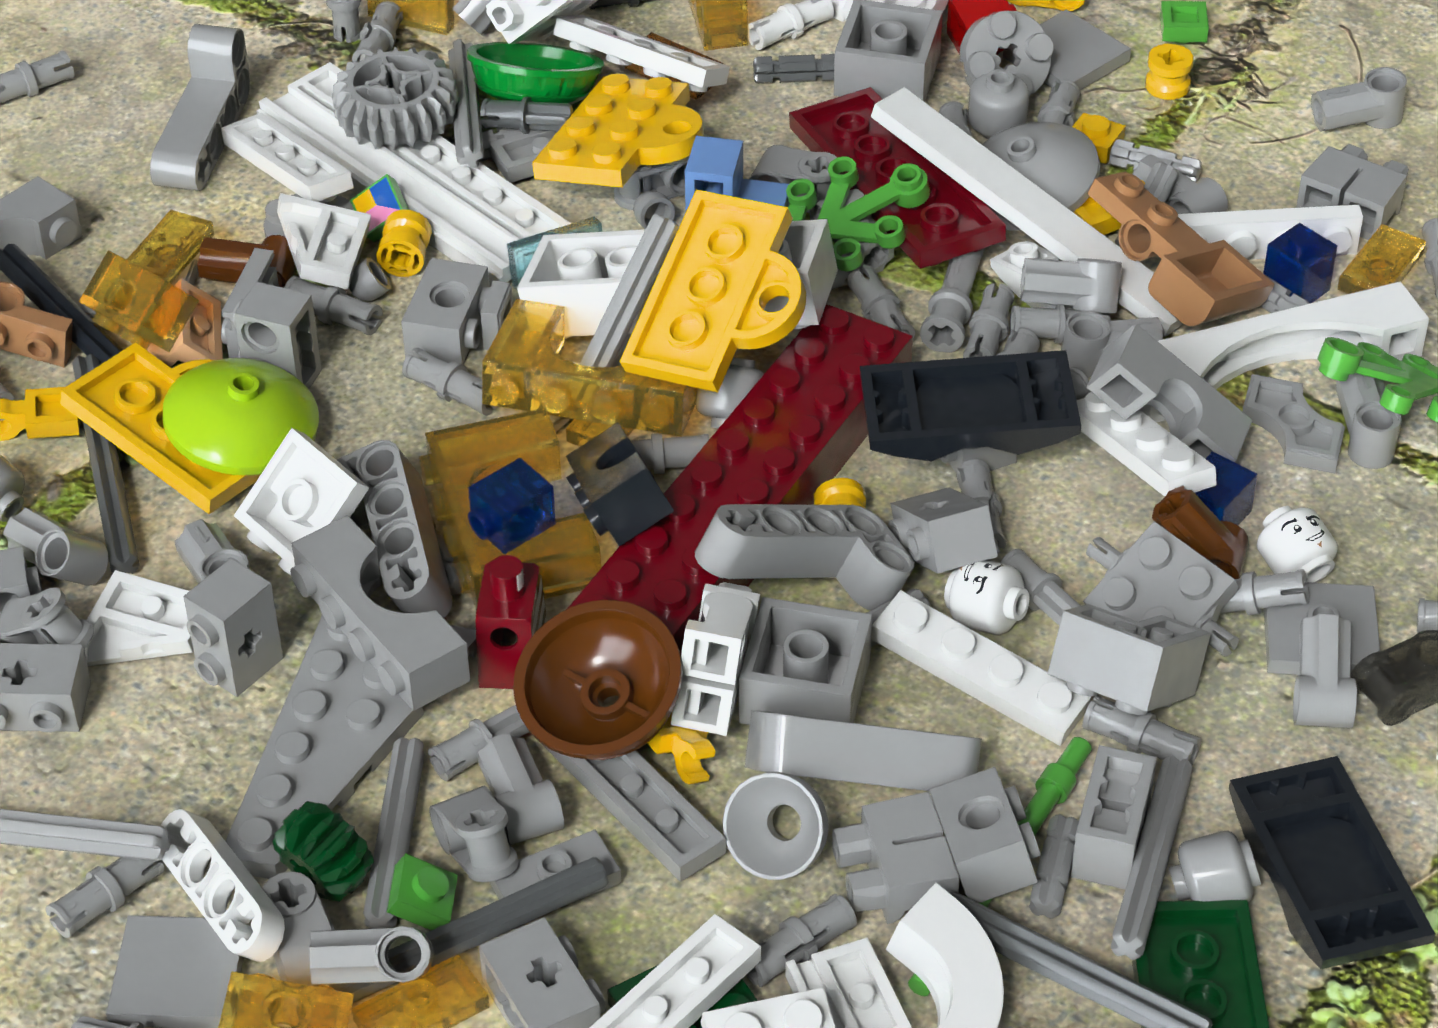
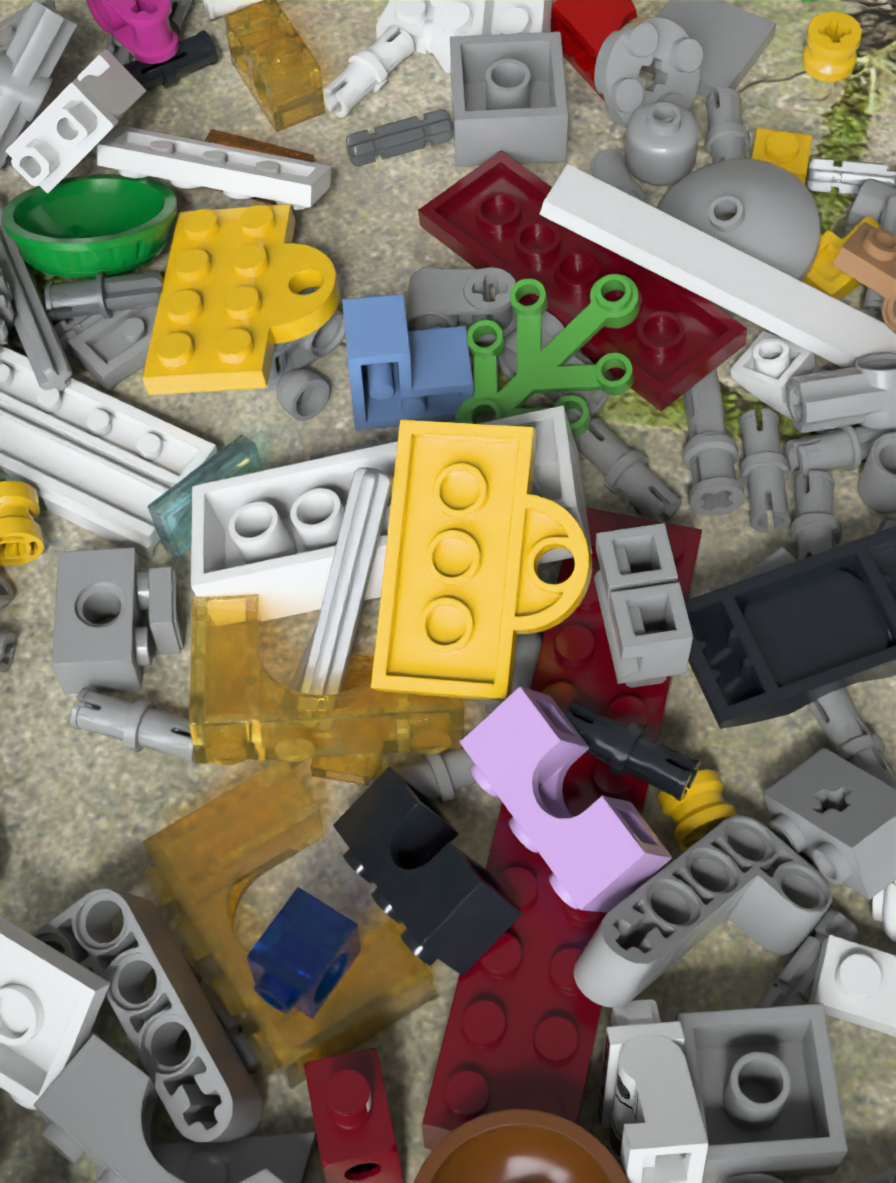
camera: 15 degrees left, 15 degrees up
none -> lavender arch [460,686,672,913]
none -> black pin [564,700,701,801]
none -> light grey hips [594,523,693,688]

